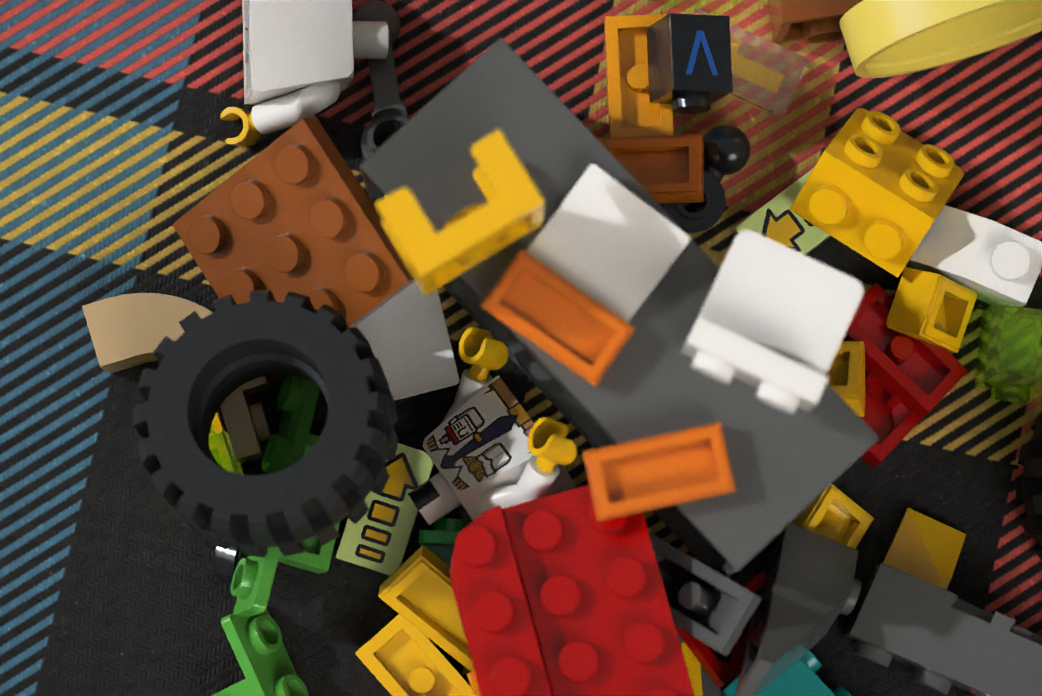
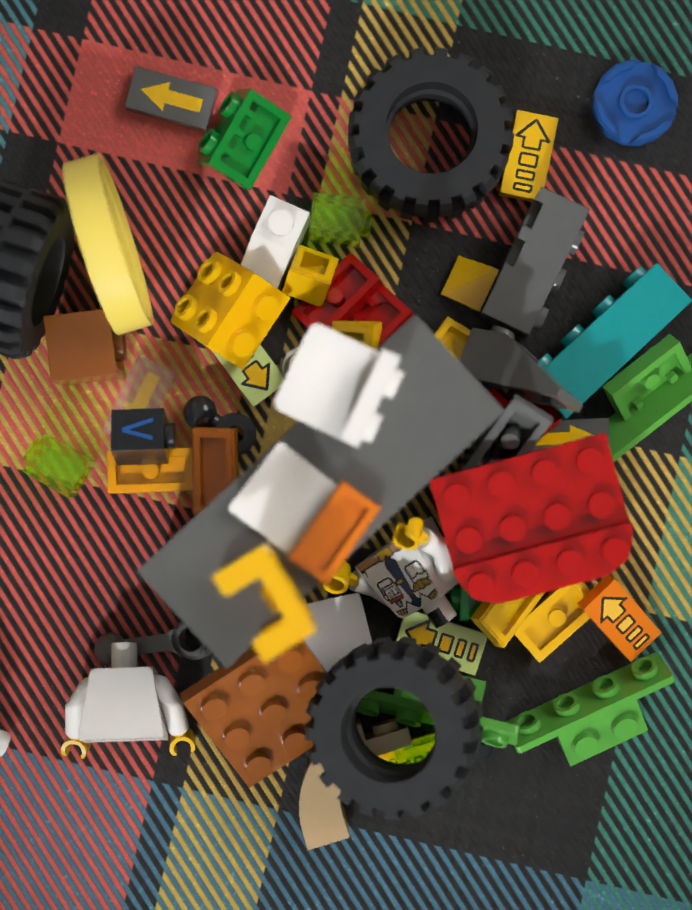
camera: 90 degrees left, 5 degrees up
orange tile [583,422,736,521] -> none

